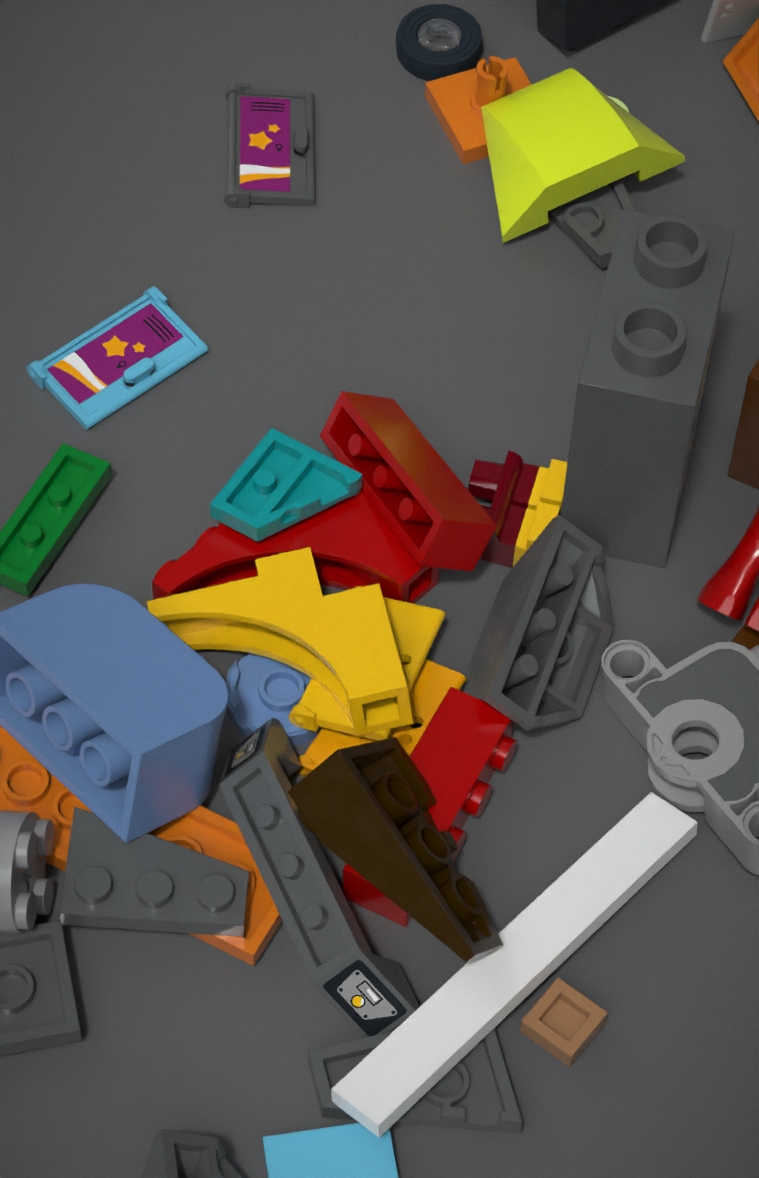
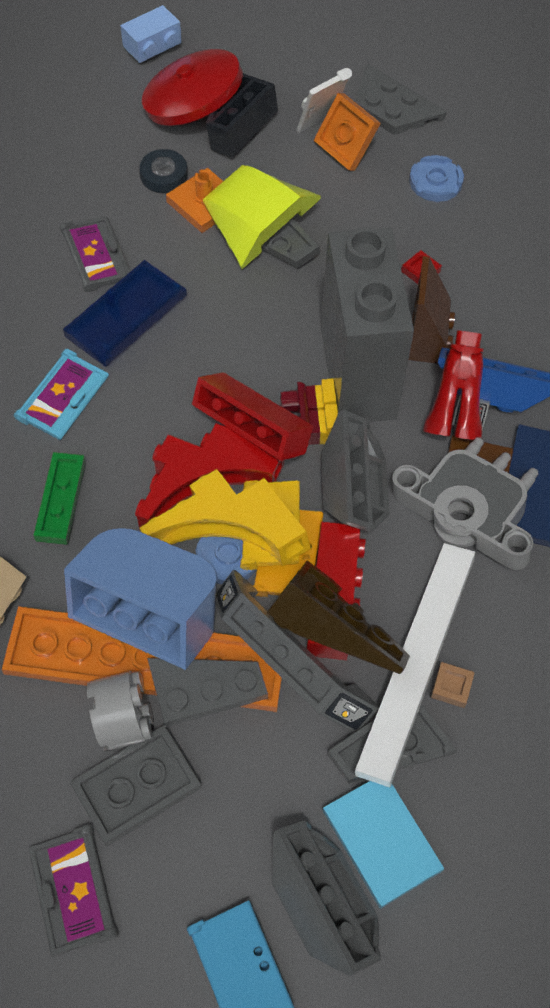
camera: 20 degrees left, 5 degrees up
teal wing [210,428,362,542] -> none
none -> clear blue container [63,260,187,367]

